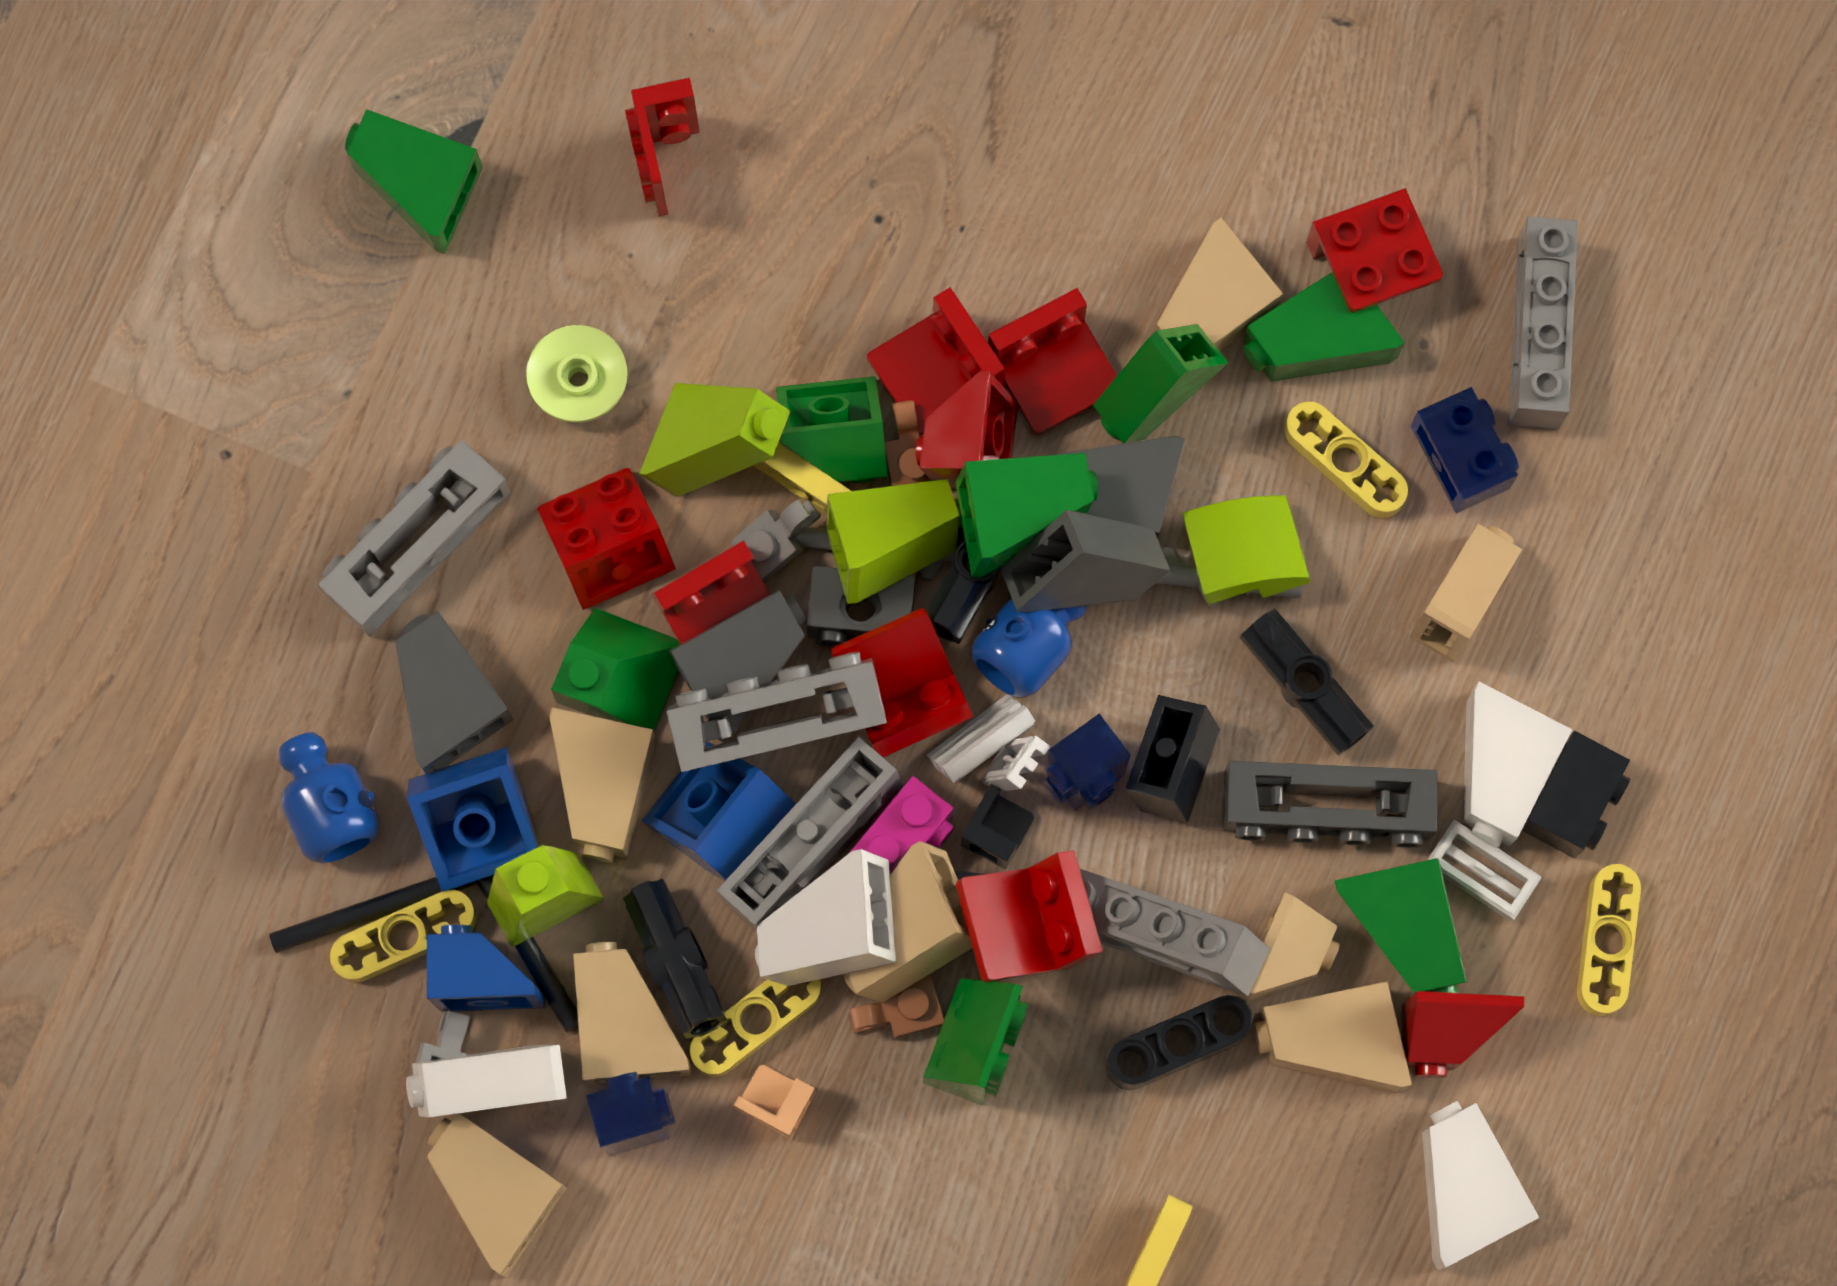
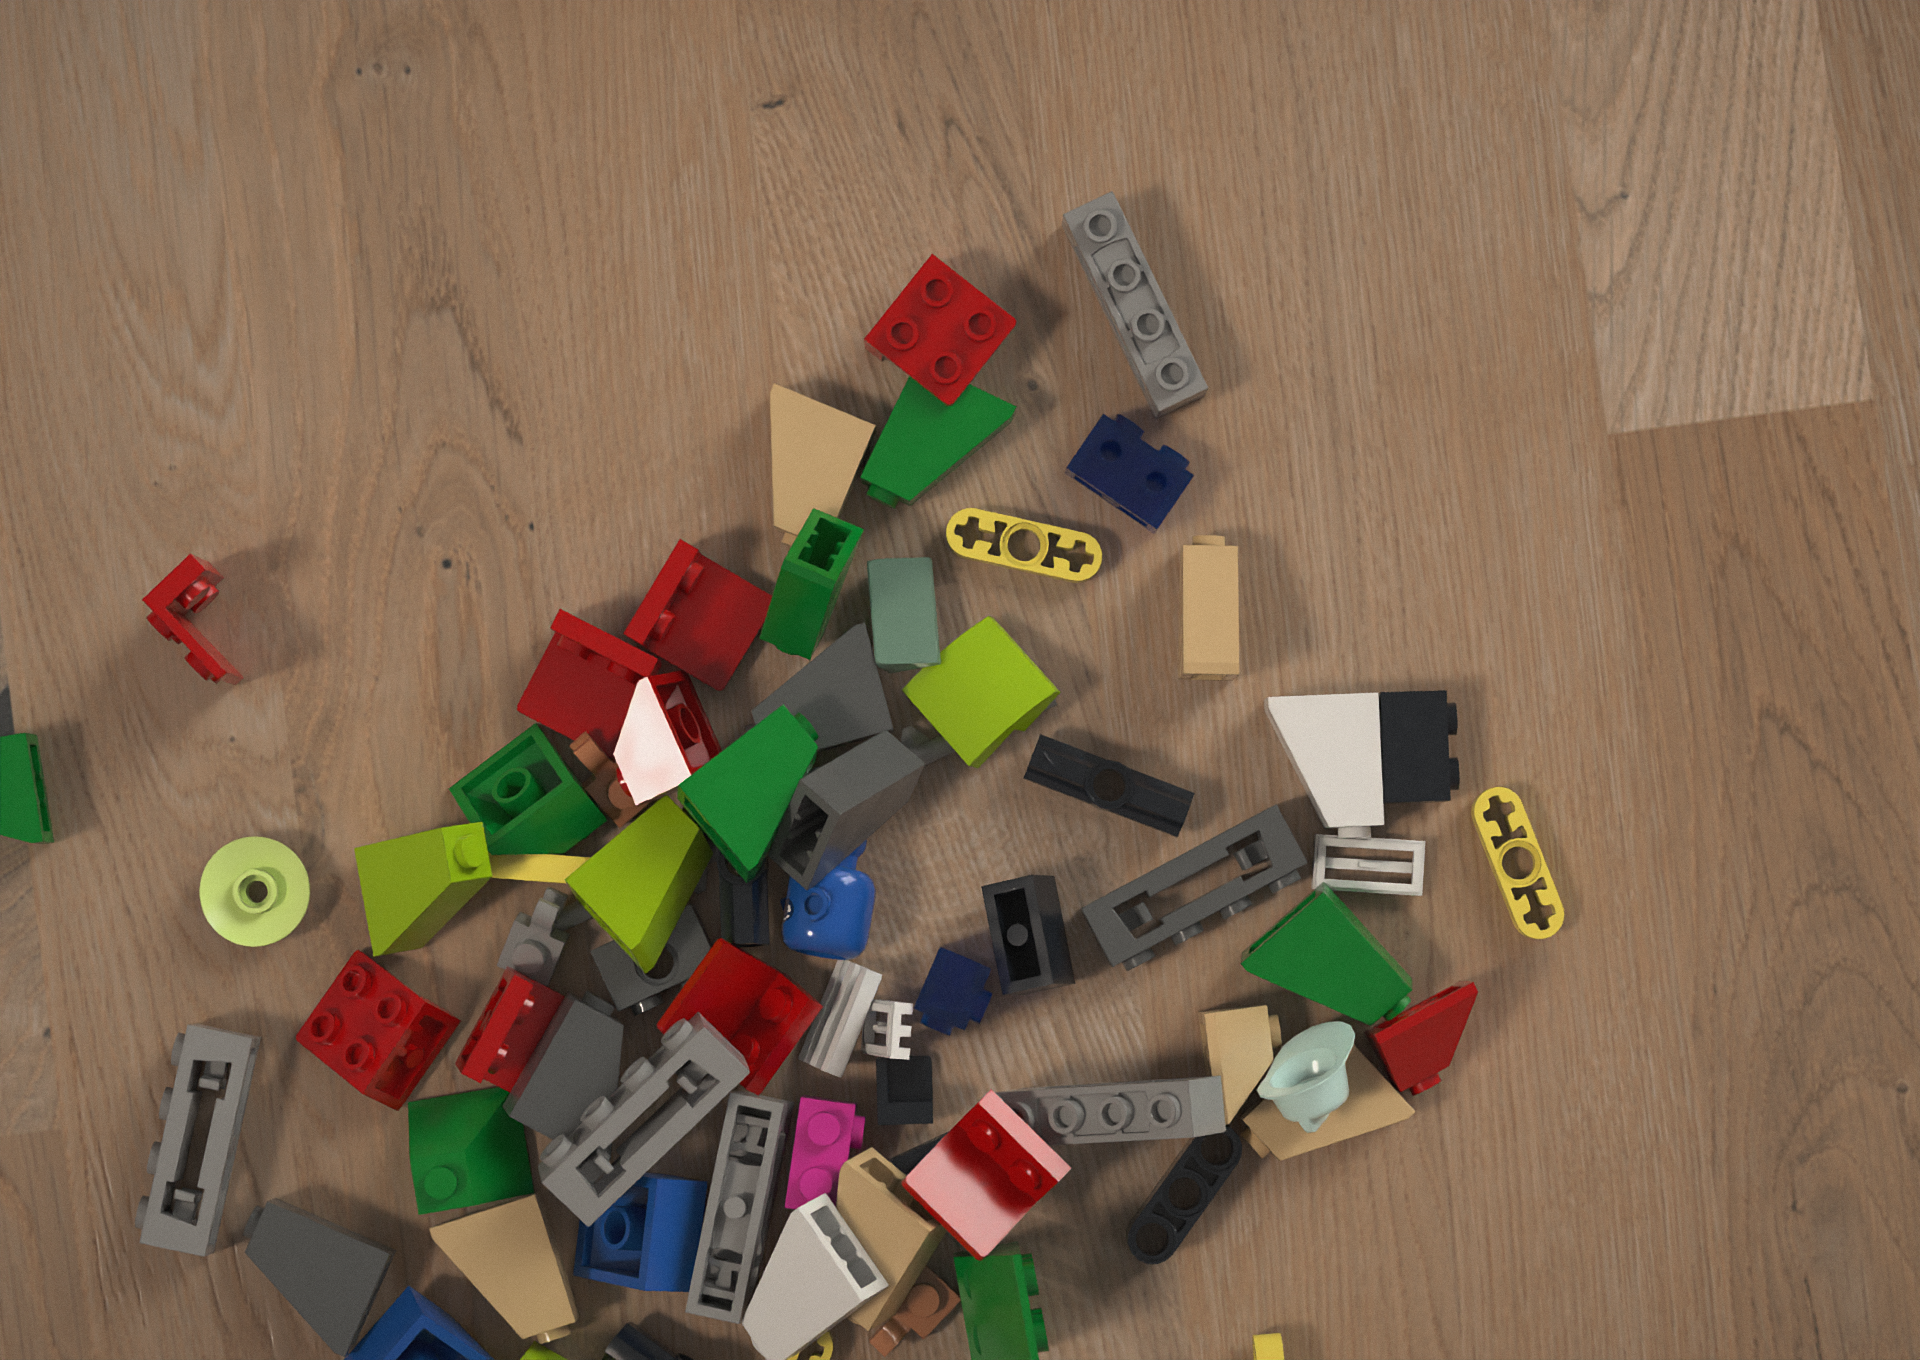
camera: 30 degrees left, 10 degrees up
white slope [1422,1101,1539,1270] -> none
none -> sand green slope [867,557,941,673]
none -> light aqua piece [1257,1021,1355,1133]

